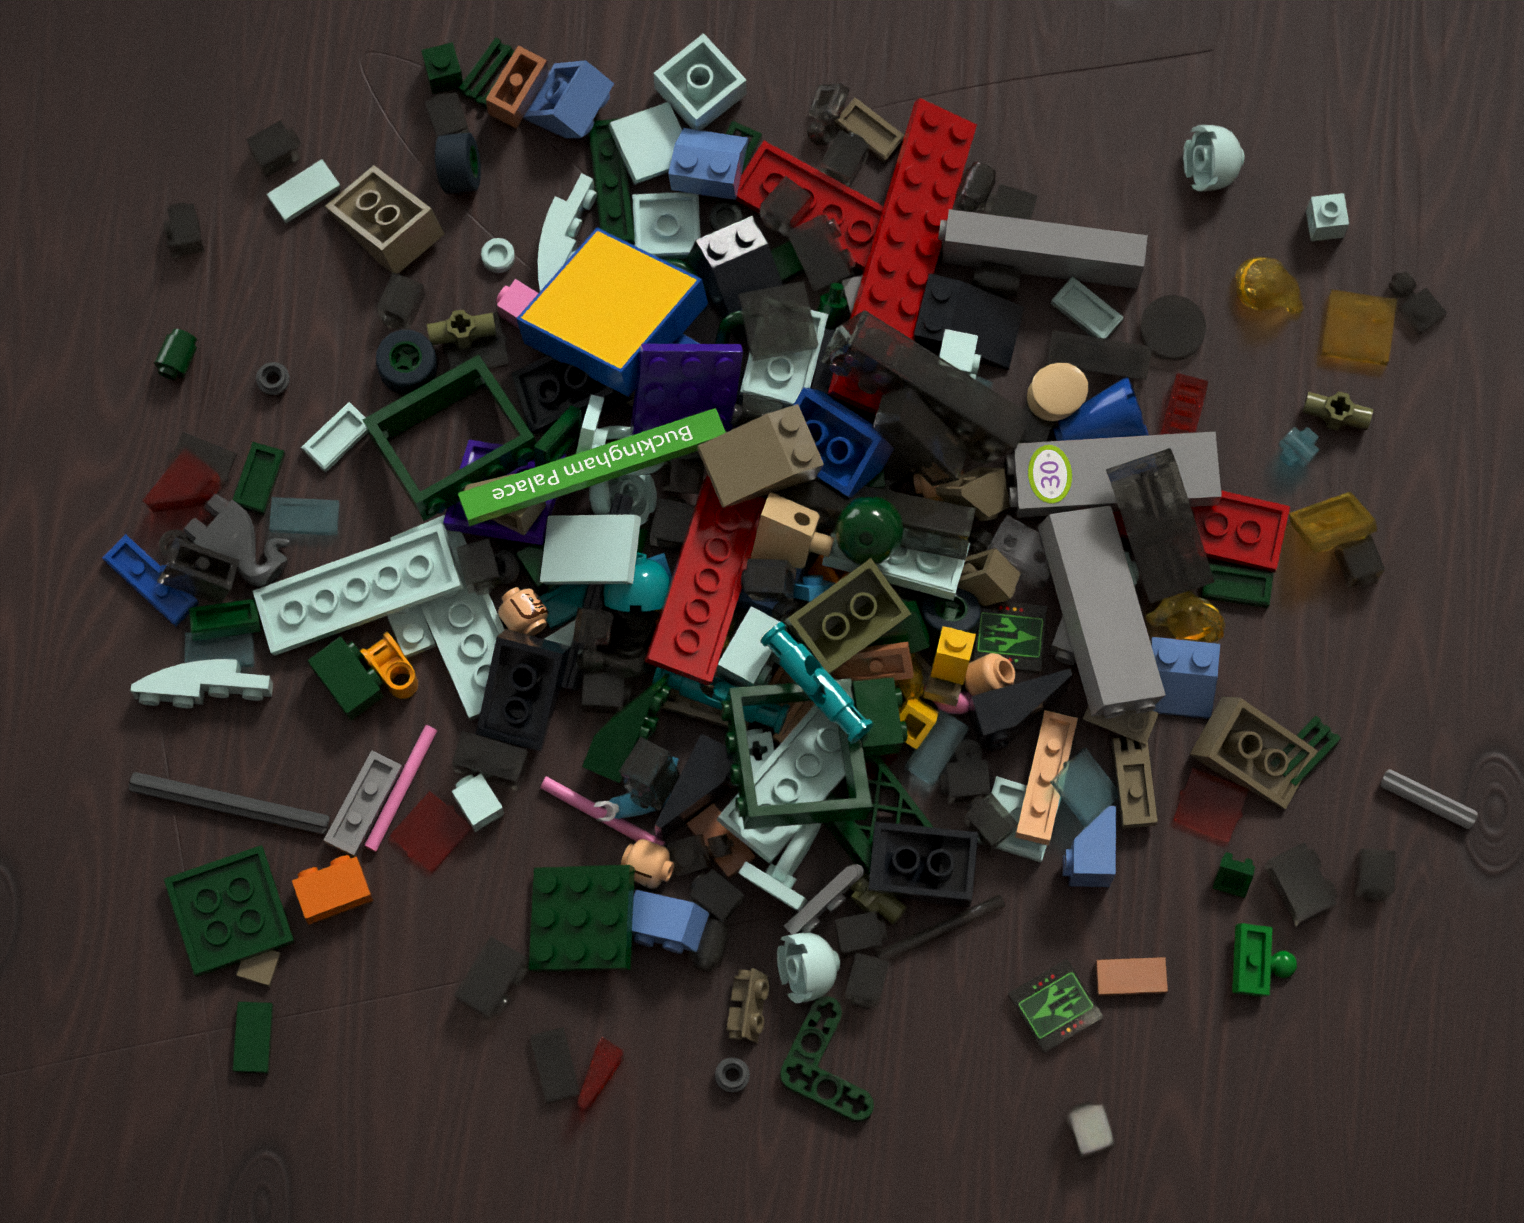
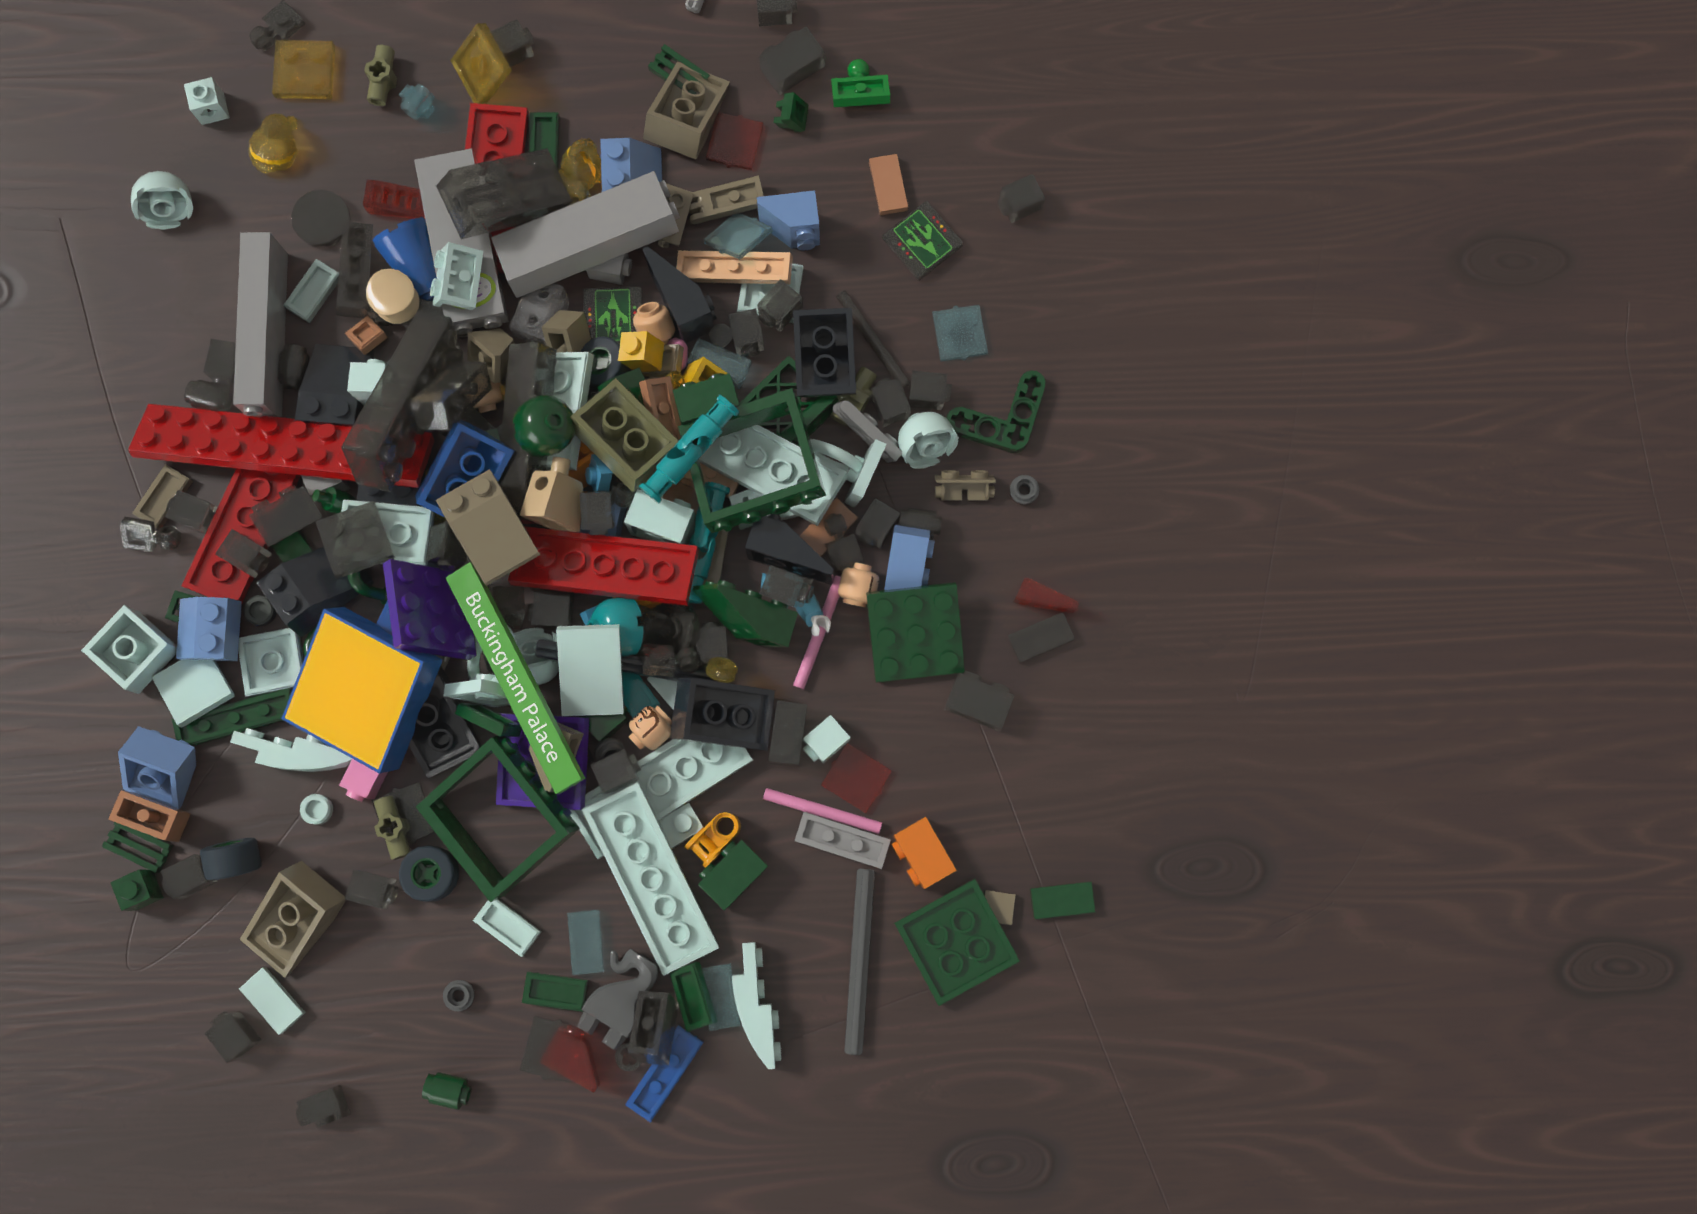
camera: 100 degrees left, 5 degrees up
none -> nougat tile [345,315,388,355]
none -> light aqua bracket [430,242,483,310]
none -> clear yellow tile [706,657,738,683]
none -> clear light blue piece [932,305,988,361]

